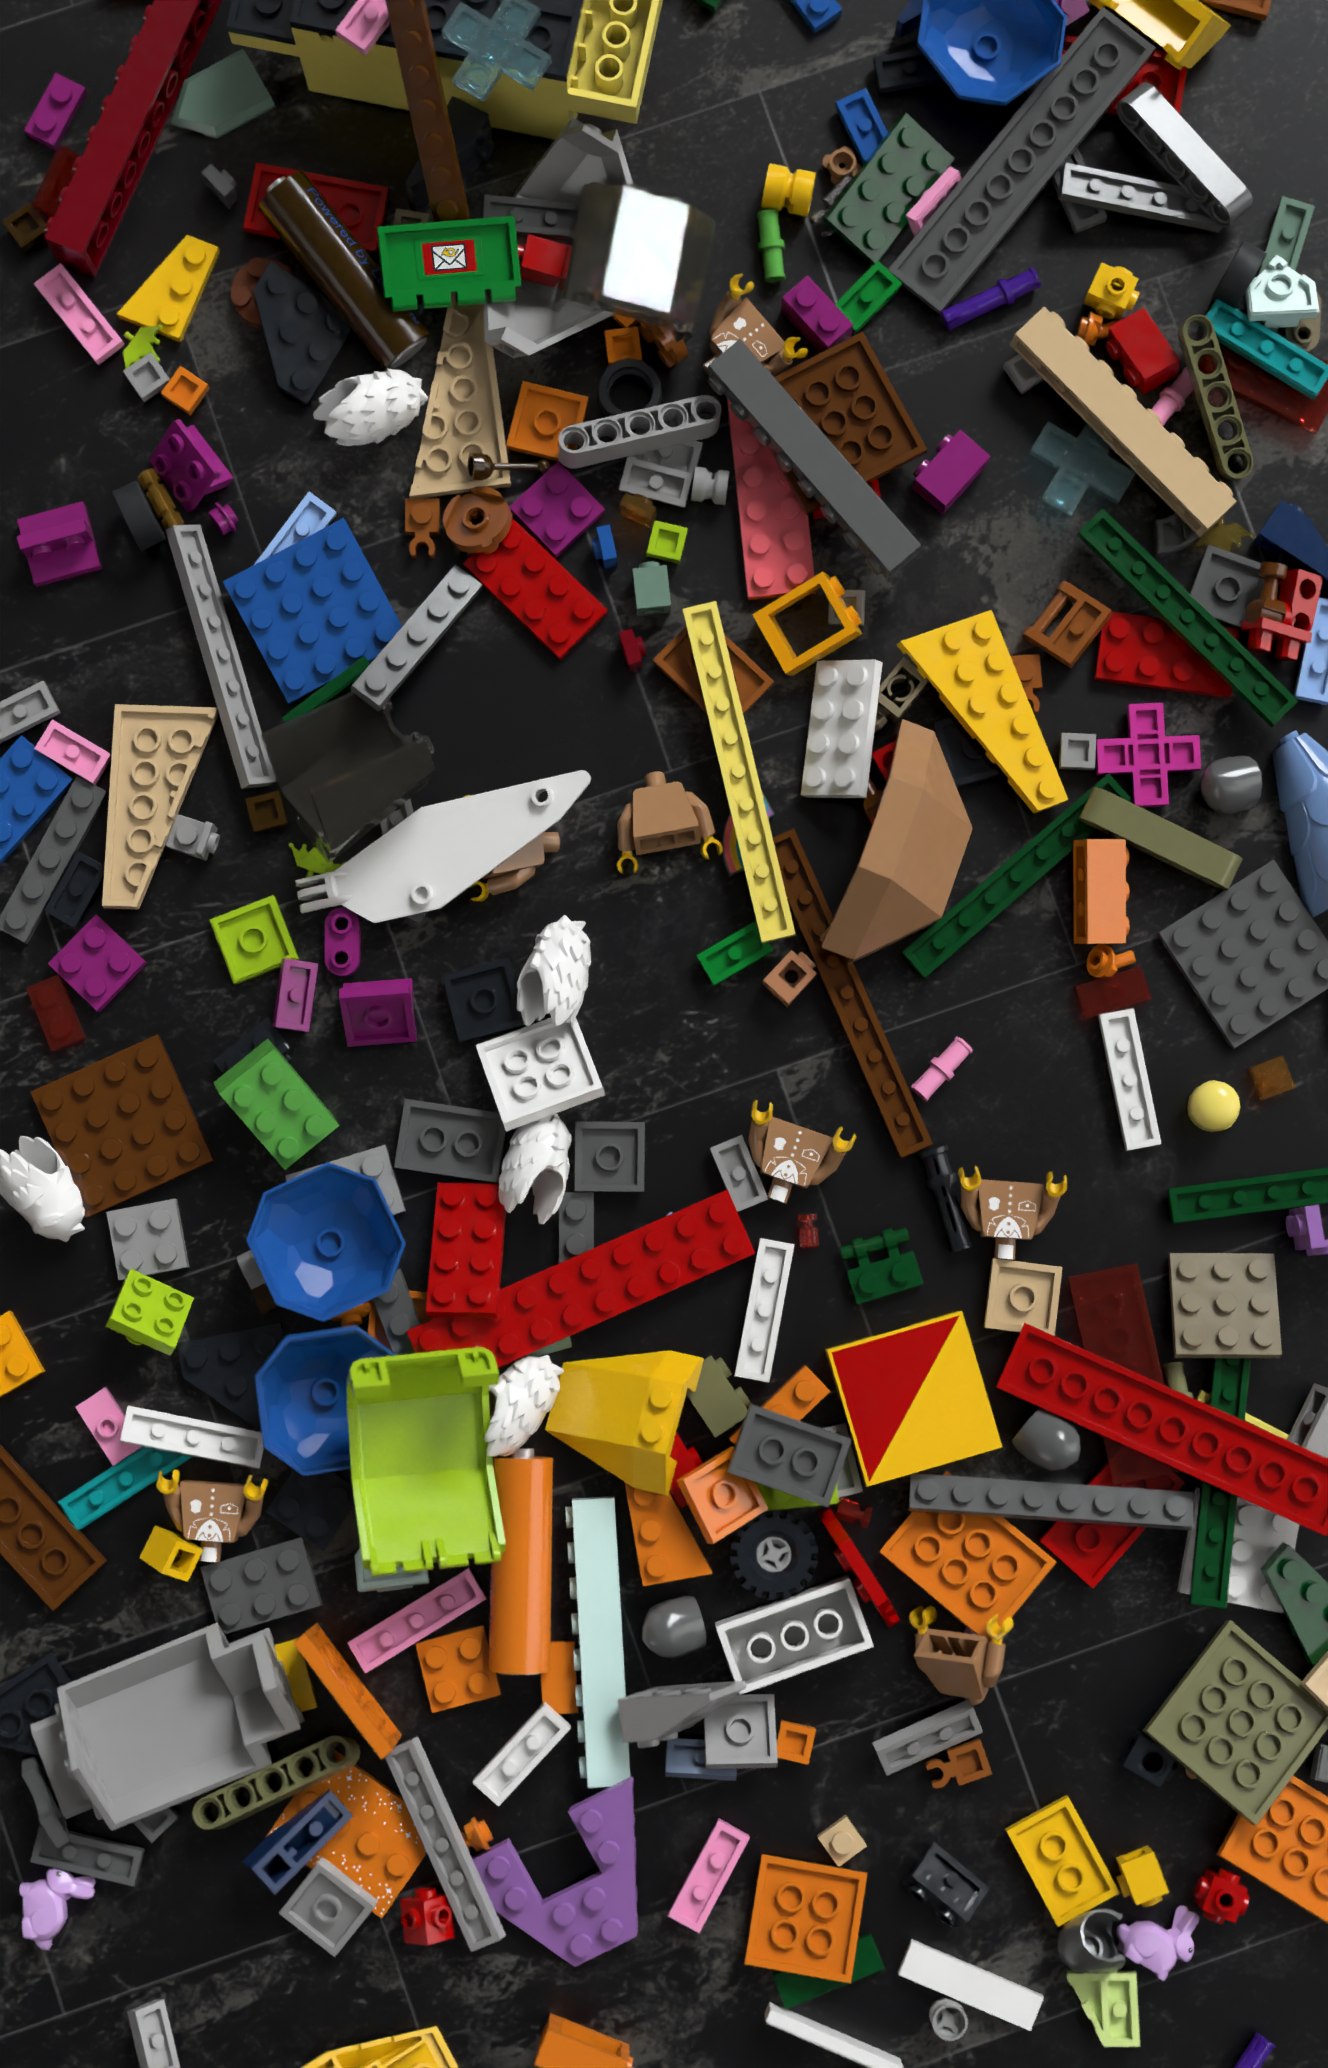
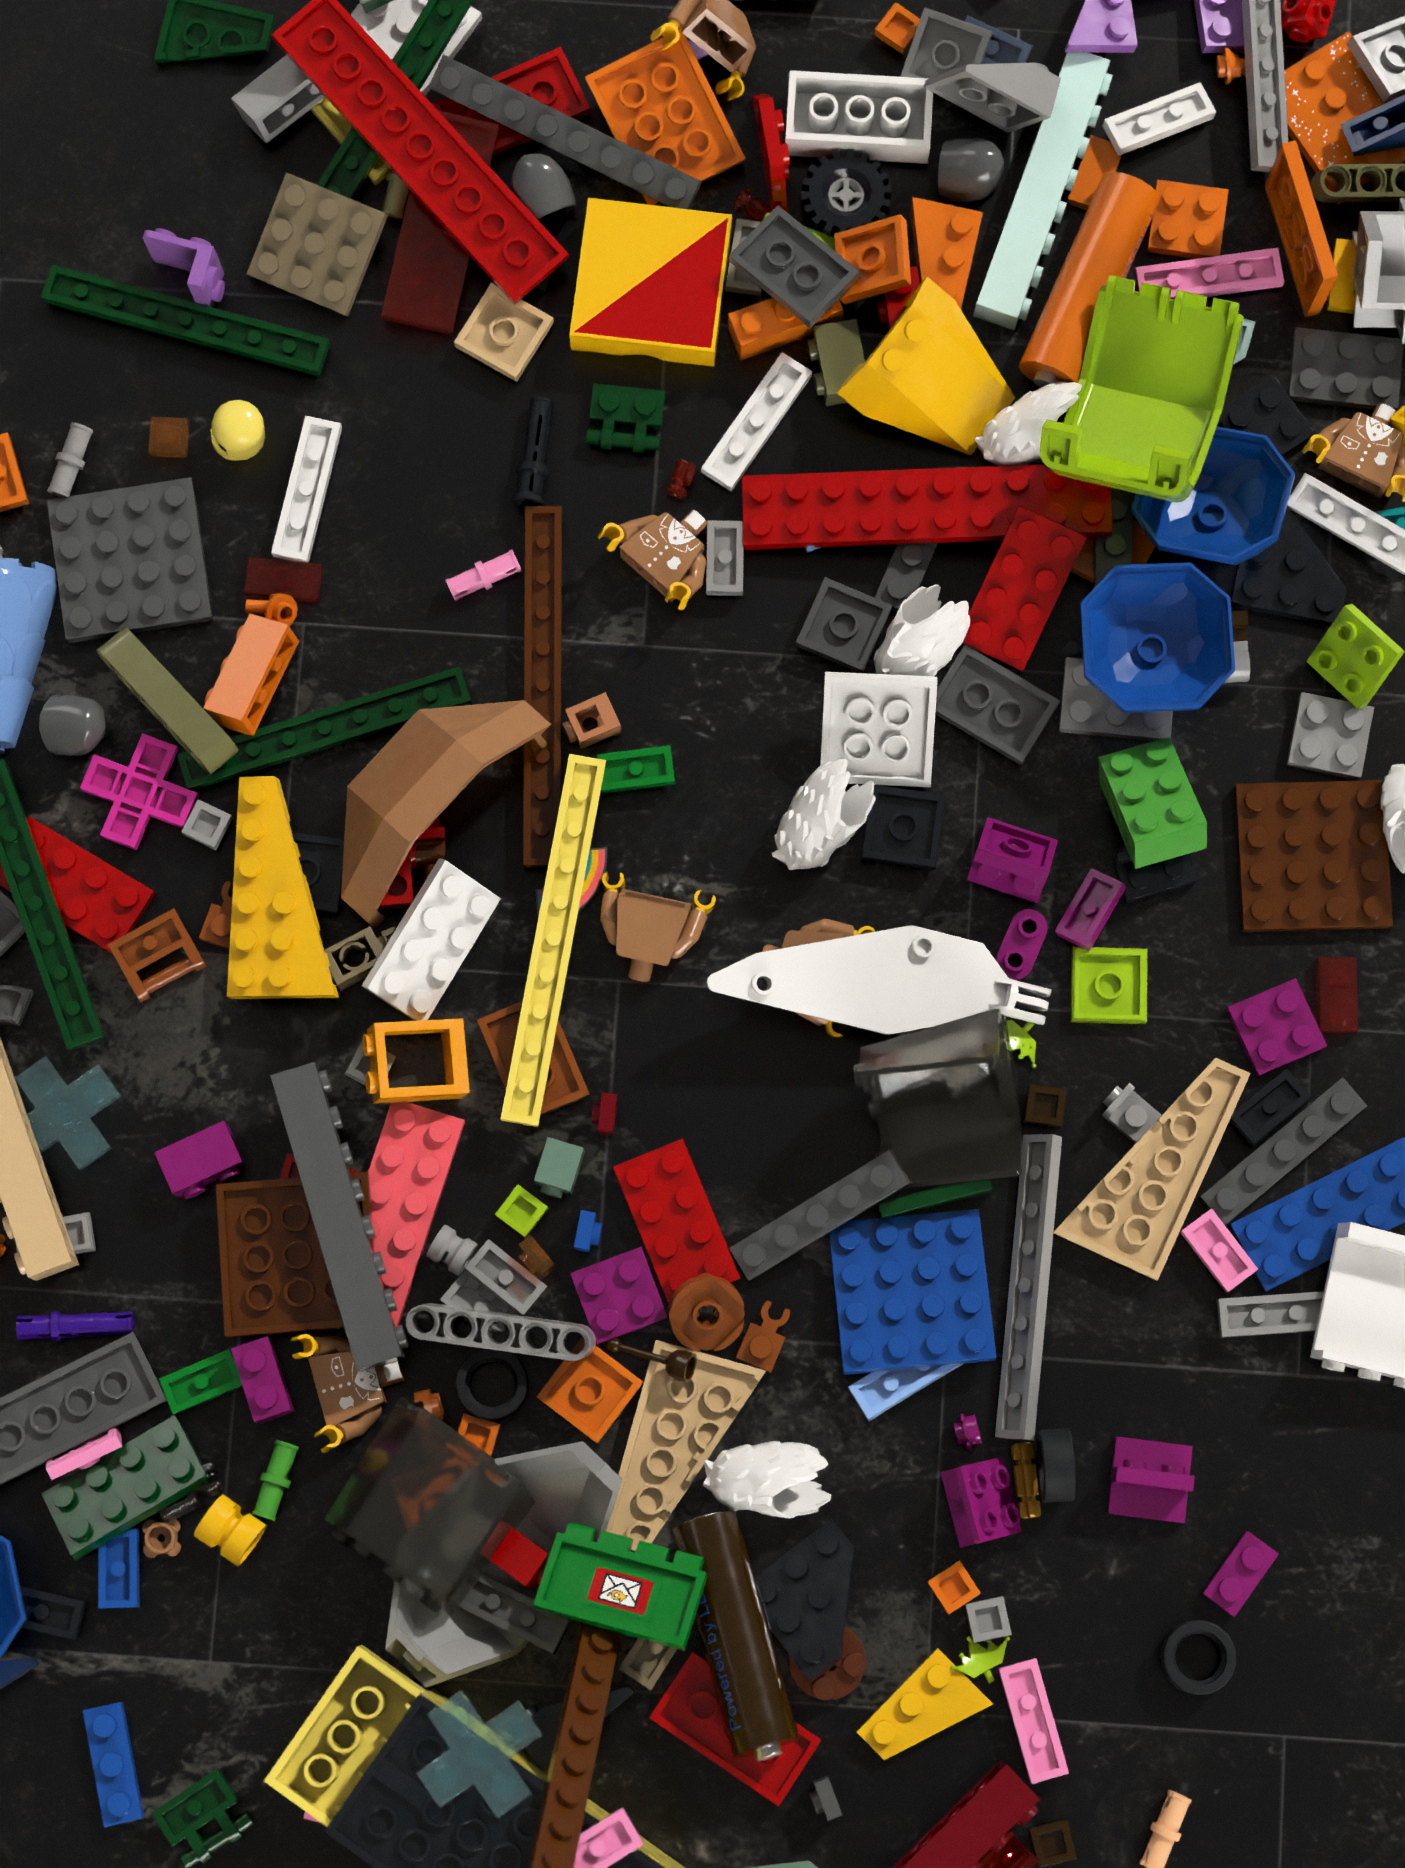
camera: 155 degrees left, 5 degrees down
medium nougat torso [958,1166,1067,1260] -> none

